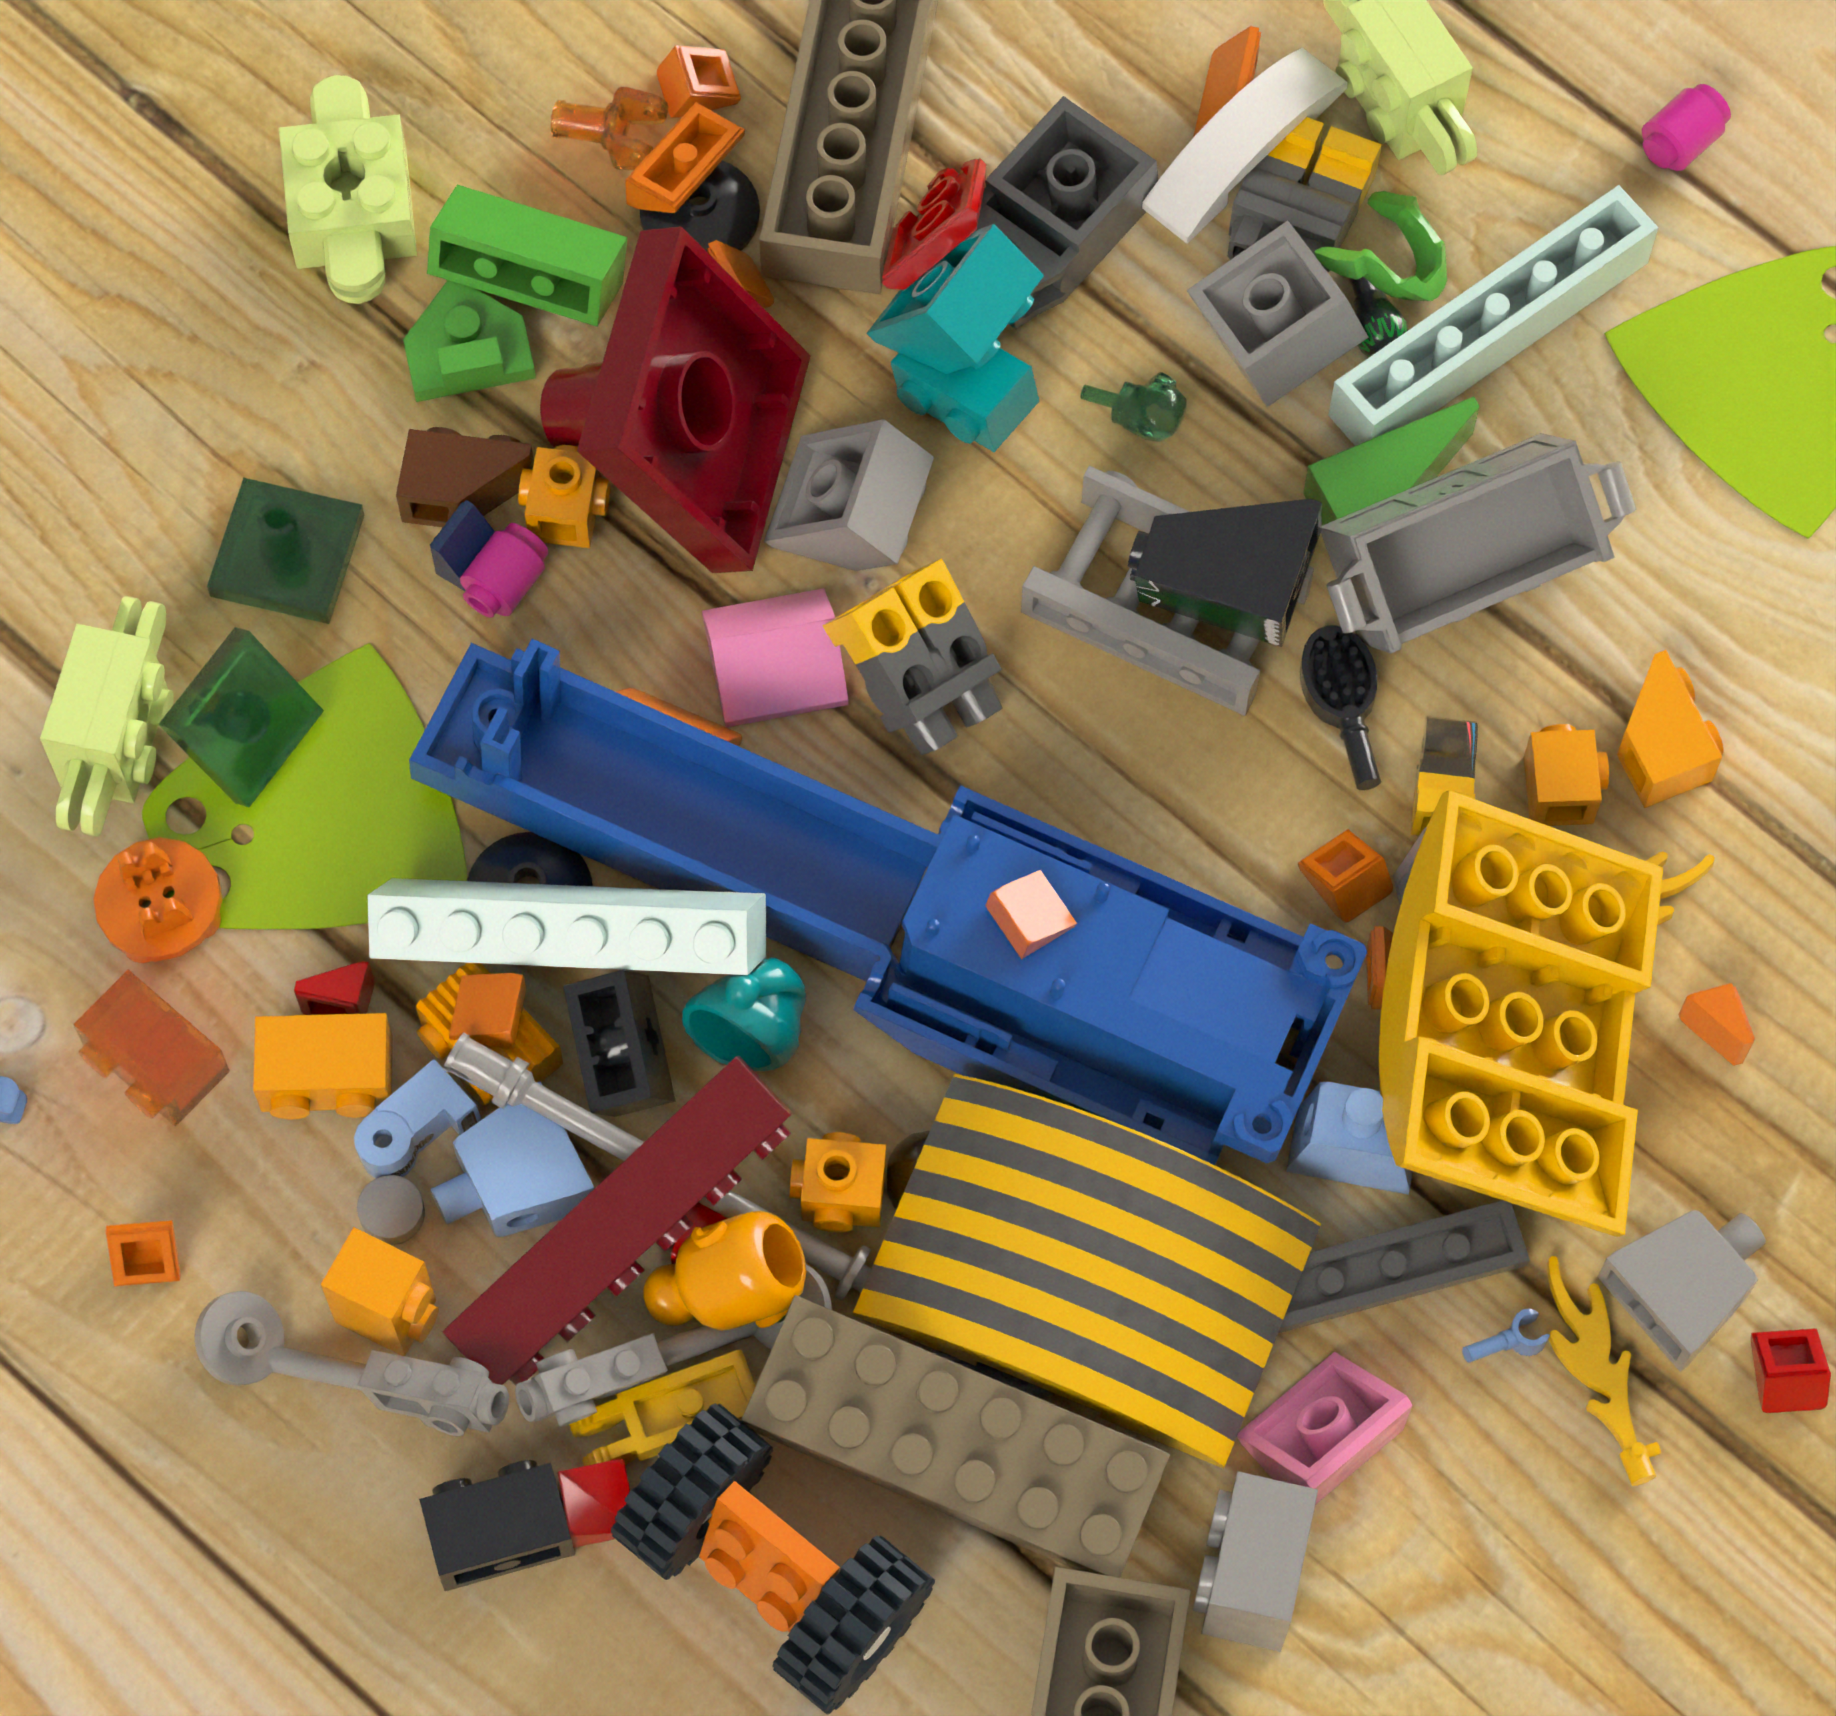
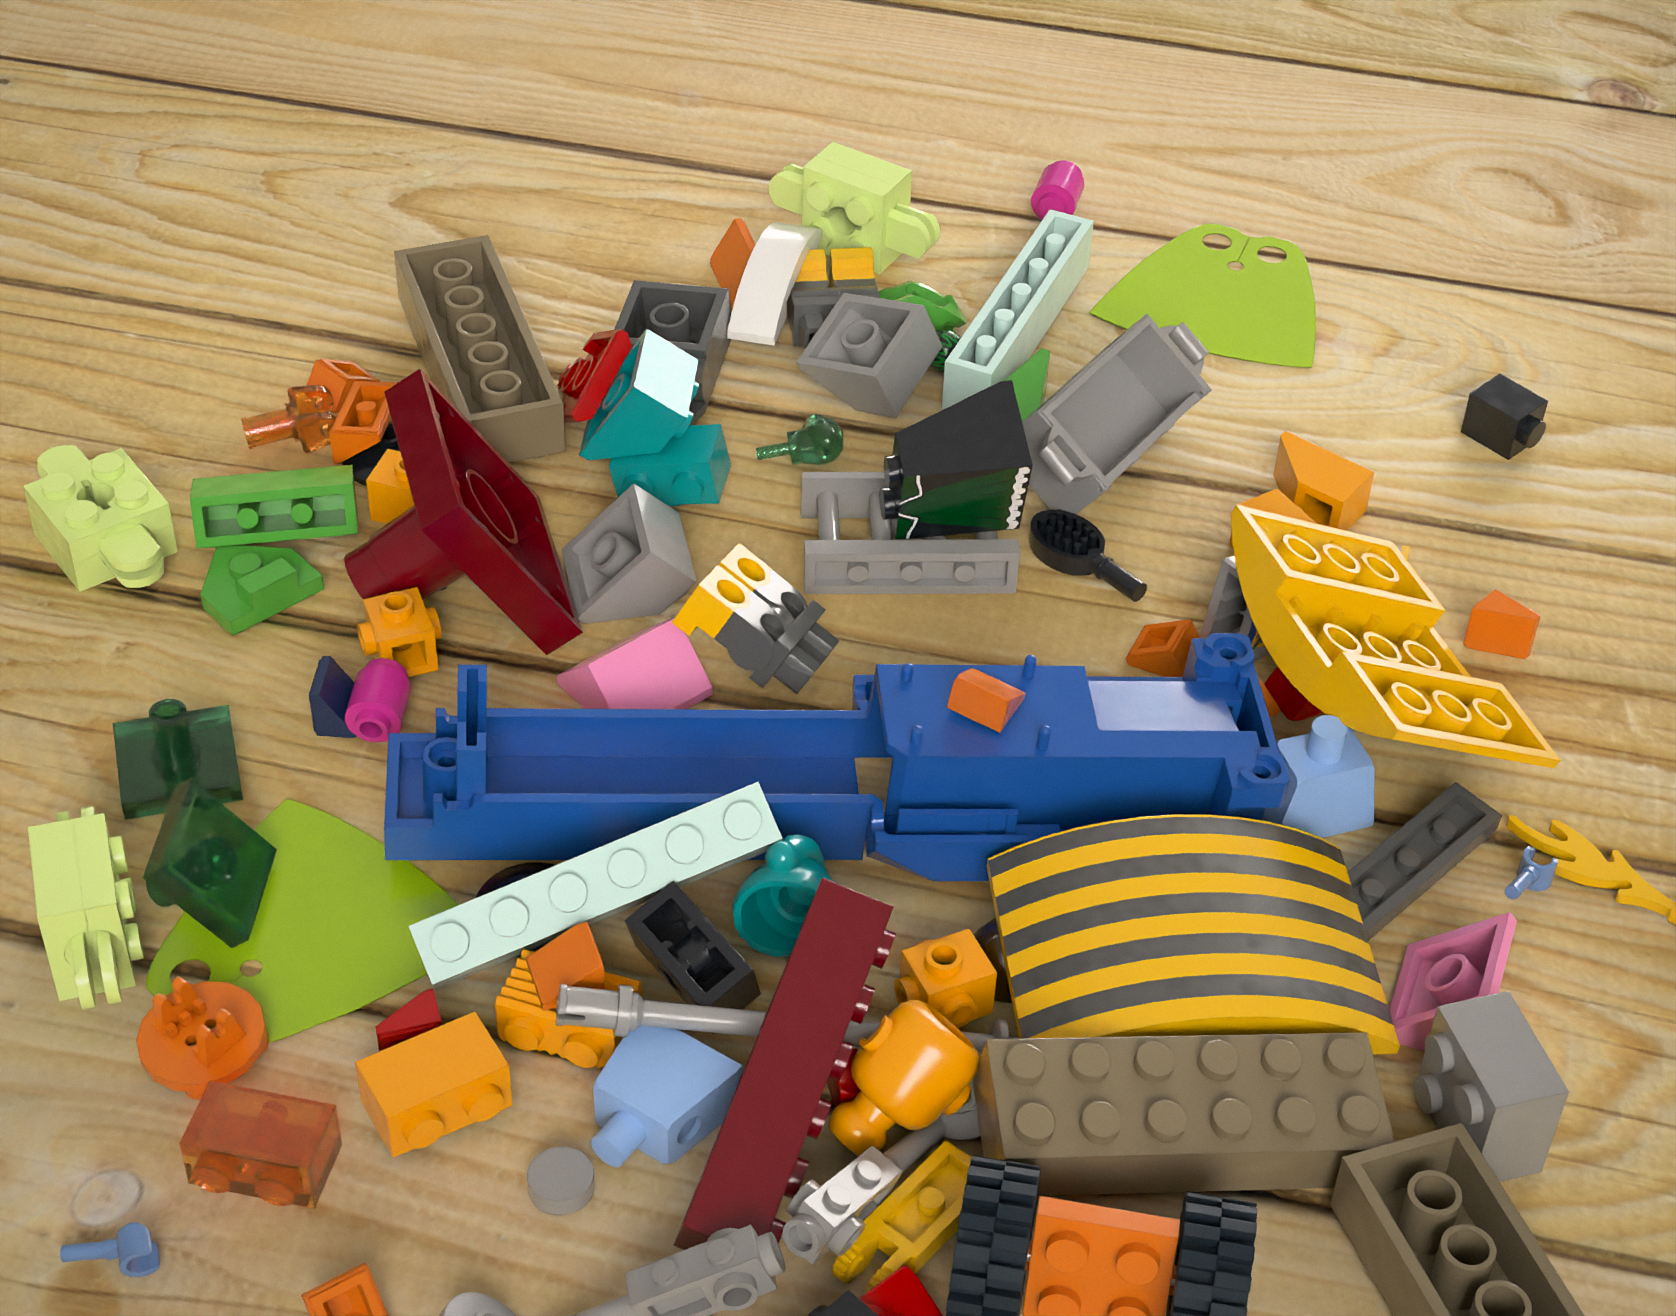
camera: 30 degrees left, 25 degrees down
light orange brick [321,1227,439,1356] -> none
light blue leg [354,1059,482,1178] -> none
reddish brown slope [396,427,534,528] -> none
leg [1410,716,1478,836] -> none
light grey torso [1597,1210,1766,1372] -> none

